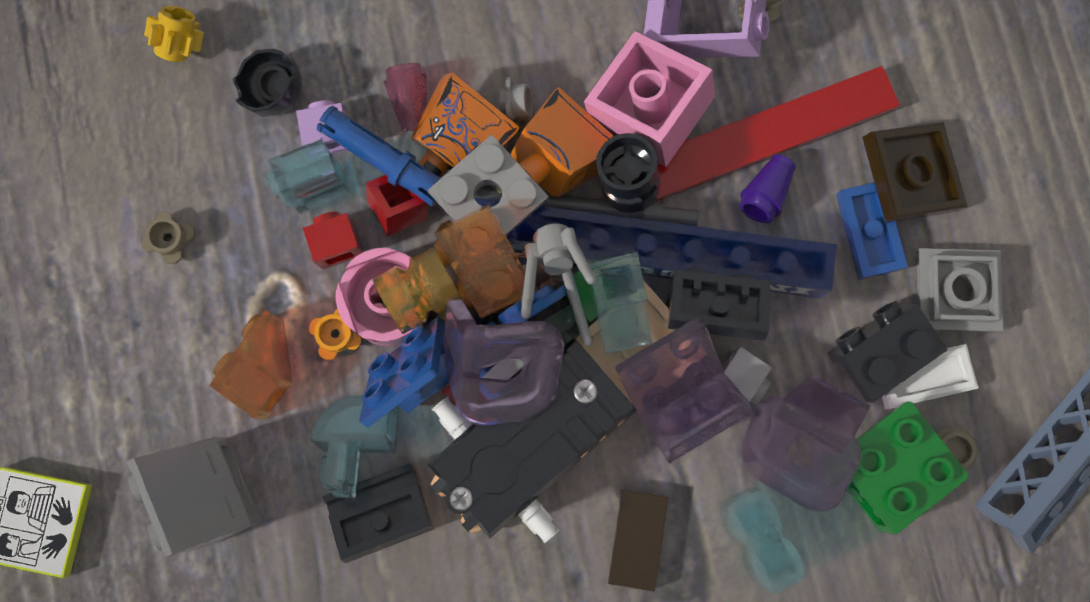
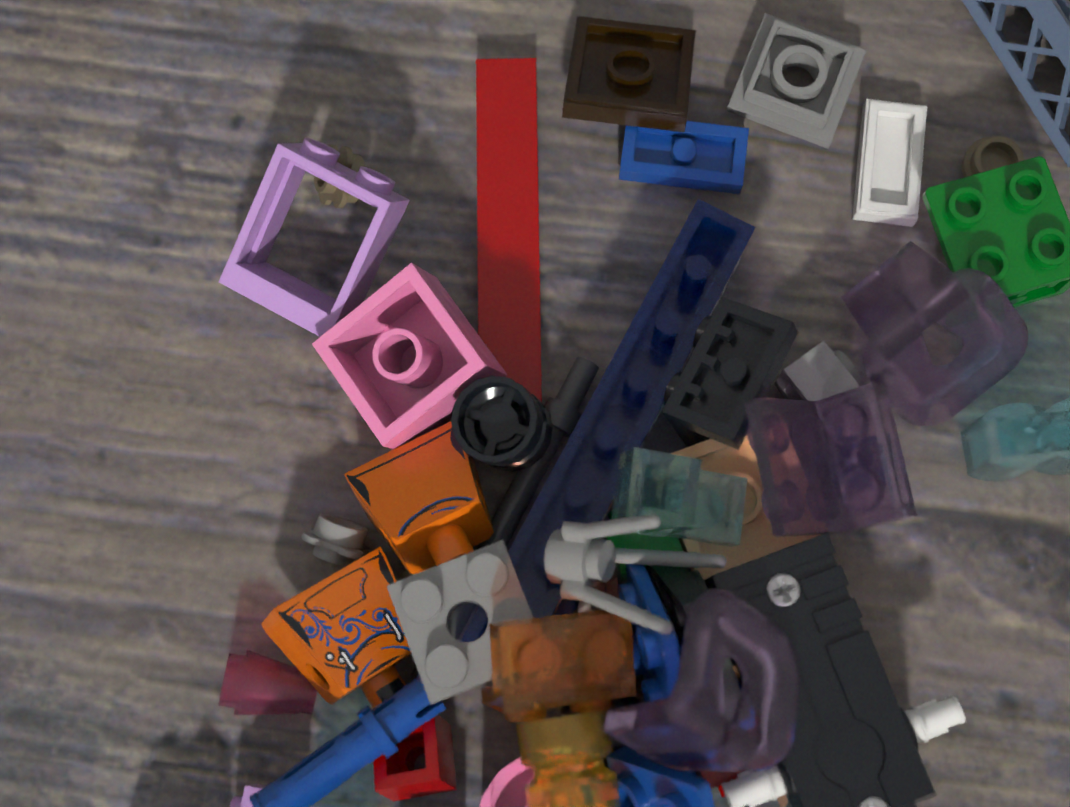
camera: 70 degrees left, 5 degrees down
dark brown tile [608,489,669,592] -> none
dark purple cone [739,154,796,223] -> none
black bracket [827,301,947,403] -> none

